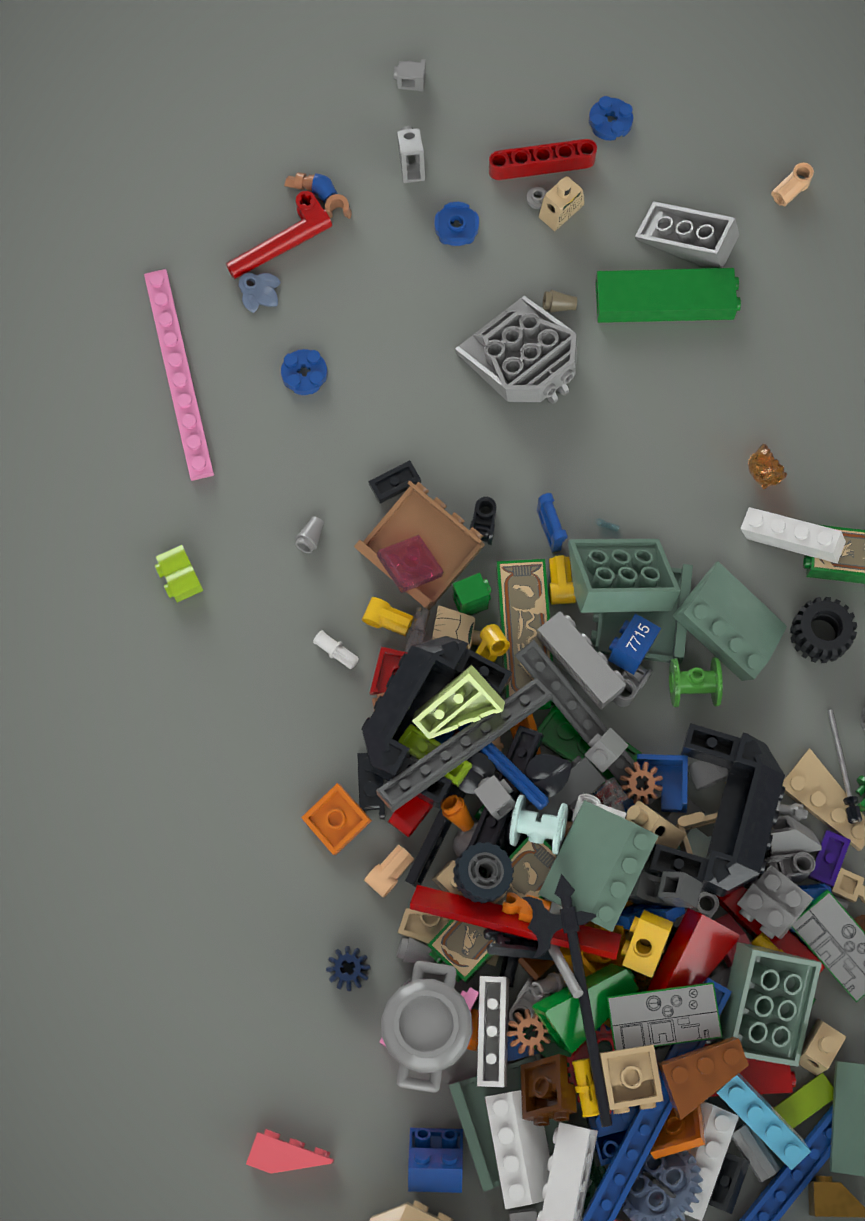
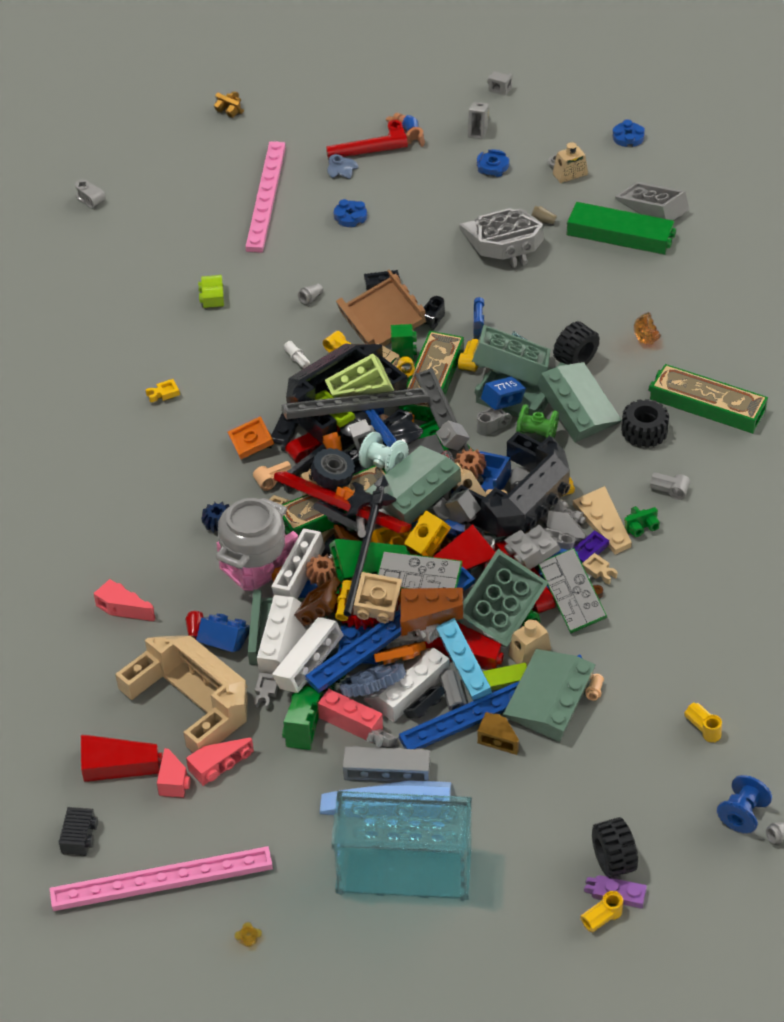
camera: 20 degrees right, 25 degrees down
clear pink plate [377,535,444,593] -> none
red beam [489,139,597,180] -> none
light grey brick [536,611,626,709] -> none
white brick [741,507,846,564] -> none
light nougat piece [771,162,814,207] -> none
piece [828,710,862,824] -> none
none -> yellow plate [145,379,180,402]
none -> red cone [185,611,204,640]
none -> pearl gold hips [214,91,244,118]
none -> black tyre [553,321,600,365]

